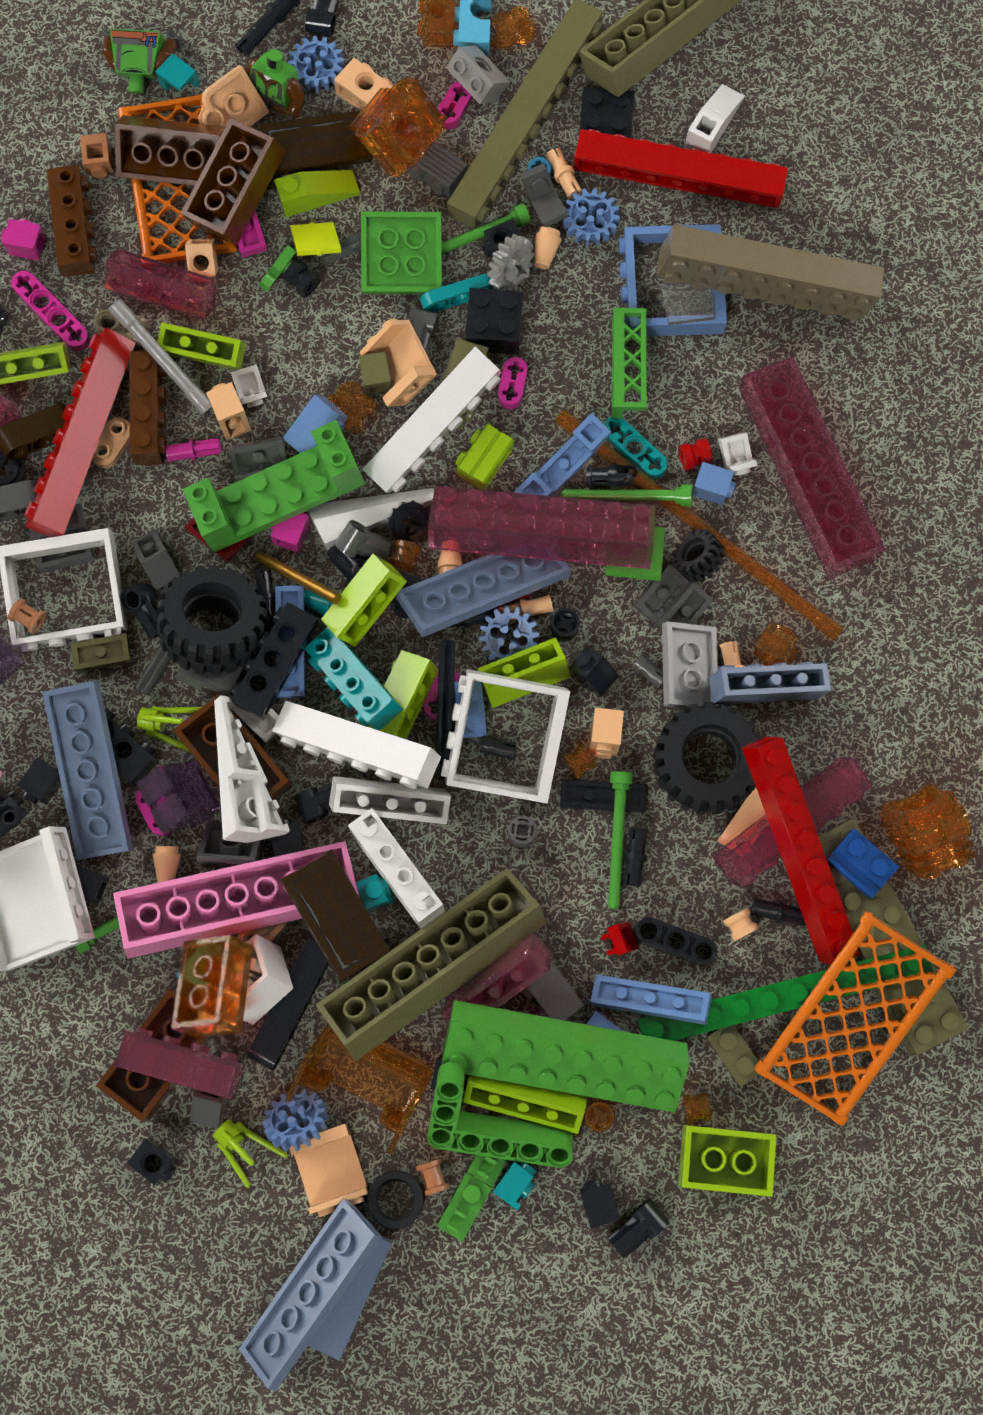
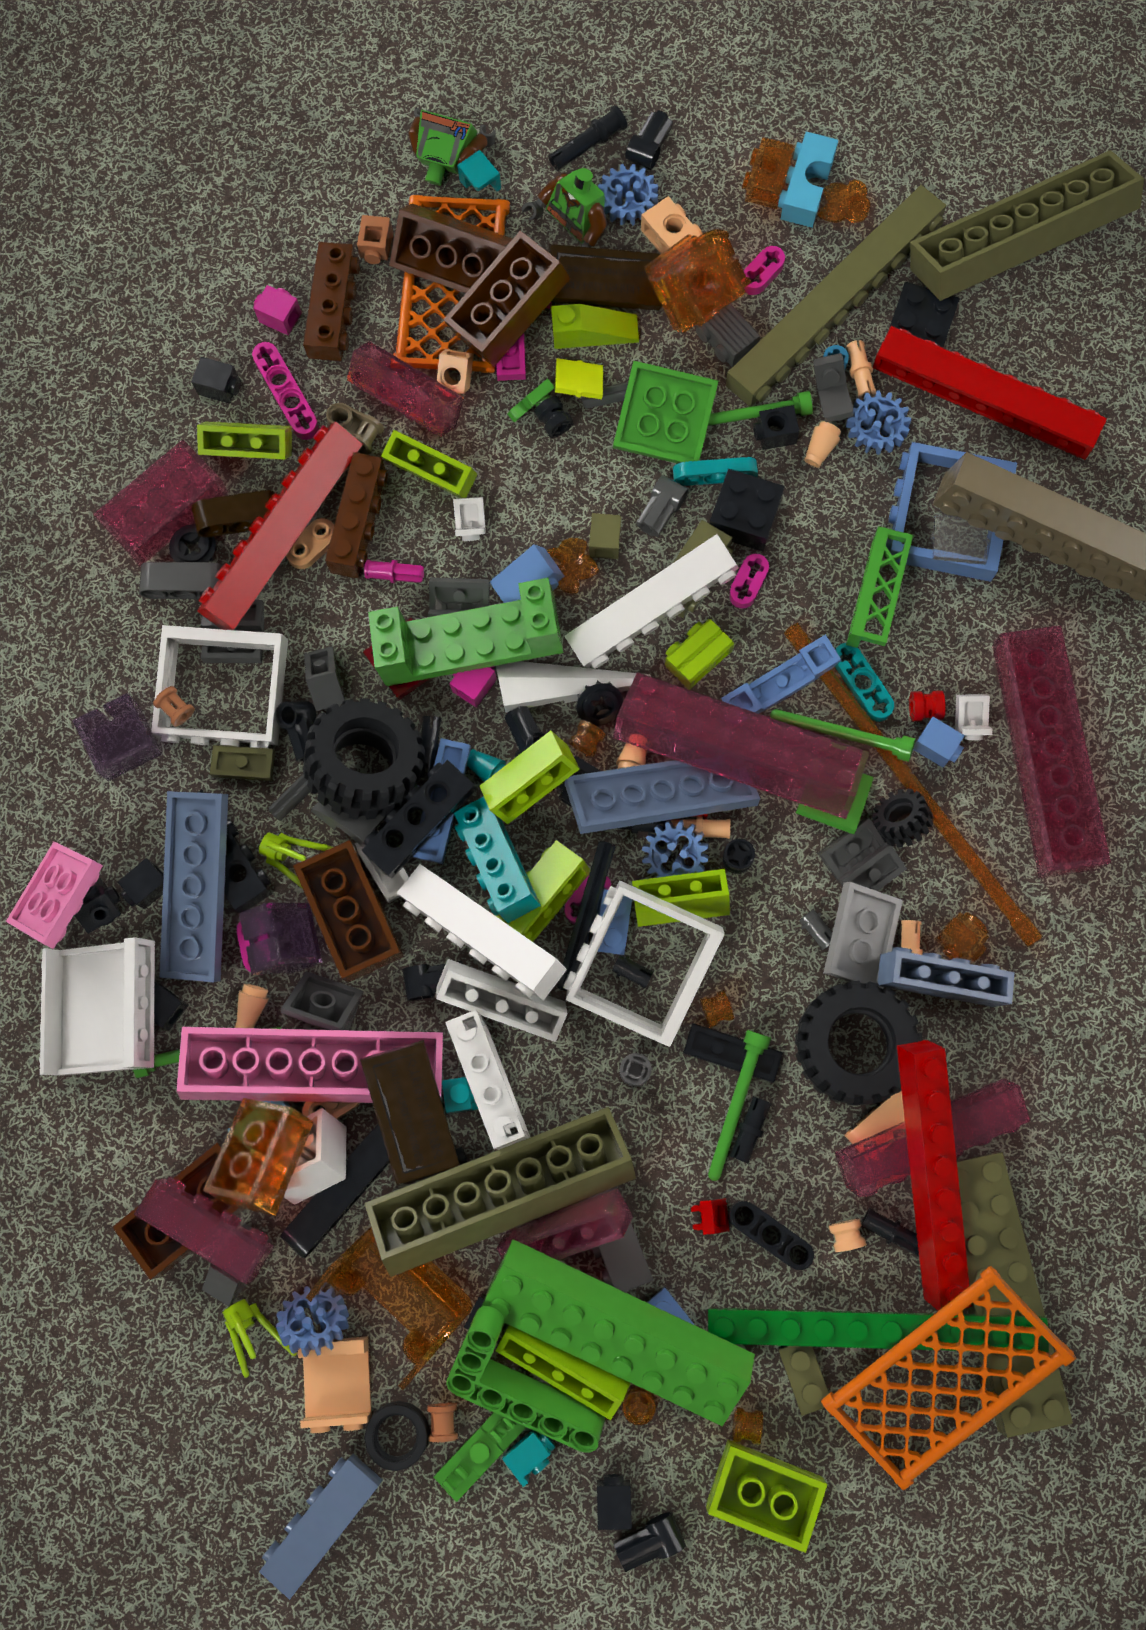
camera: 20 degrees right, 0 degrees up
light grey piece [108,298,212,414] -> none
black brick [127,1138,178,1185] -> none
light nougat plate [198,65,269,127] -> none
light nougat brick [206,382,251,441] -> none
white wedge [214,695,290,843] -> none
sand blue plate [239,1199,383,1391] -> none
pearl gold bar [255,551,341,604] -> none
black brick [271,819,305,857] -> none
dark grey piece [334,520,391,560] -> none
light nougat panel [360,319,437,407] -> none
light grey brick [446,45,510,104] -> none
light grey gear [487,234,535,291] -> none
black brick [568,648,619,697] -> none
black piece [586,464,638,489] -> none
light nougat brick [589,708,624,759] -> none
medium blue plate [590,974,712,1025] -> none
white slope [685,84,745,153] -> none
blue plate [827,828,899,899] -> none
clear orange piece [879,783,977,880] -> none

